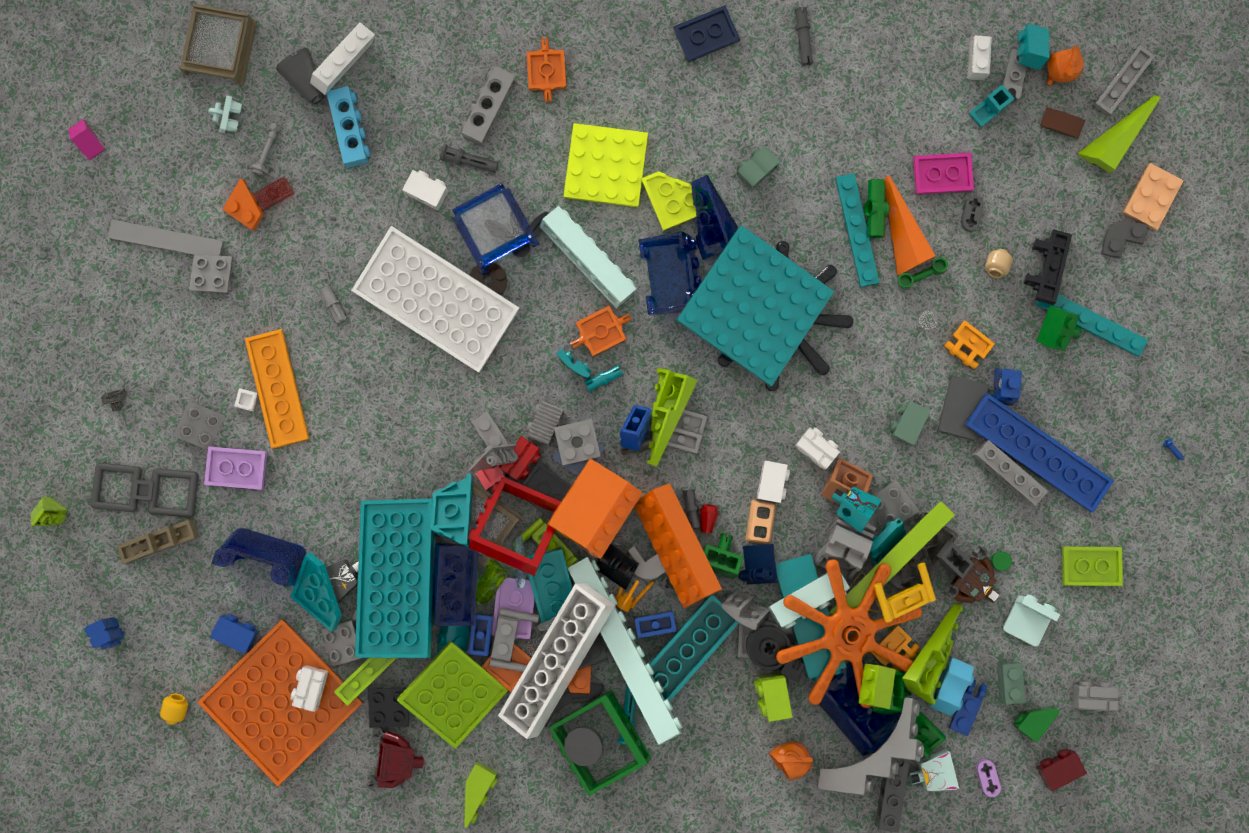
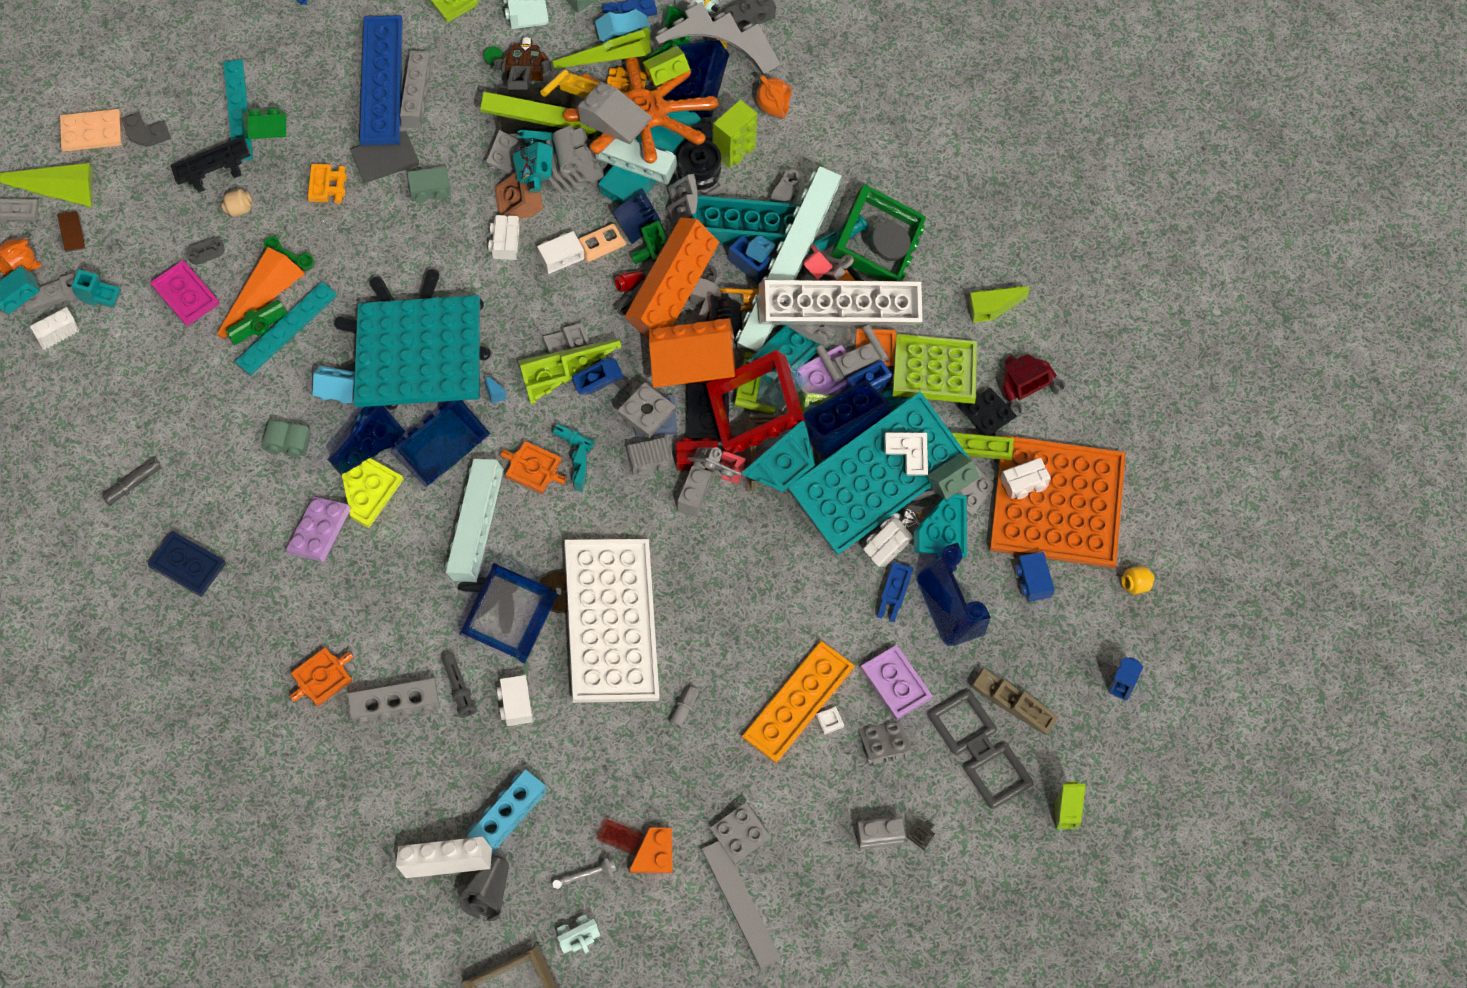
camera: 130 degrees left, 20 degrees down
neon yellow plate [563,123,648,208] -> none
blue torso [993,368,1022,405] -> none
none -> lavender plate [286,496,351,562]
none -> medium azure brick [312,366,355,403]
none -> dark azure slope [485,377,507,404]
none -> light grey slope [578,81,652,144]
none -> dark azure slope [746,235,775,263]
none -> light grey piece [770,169,801,203]
none -> coral panel [803,244,833,280]
none -> light grey hinge [822,254,854,281]
none -> light grey brick [856,817,905,849]
none -> white brick [863,519,914,567]
none -> blue hinge [877,562,913,622]
none -> white plate [884,433,928,476]
none -> sand green brick [927,453,980,499]

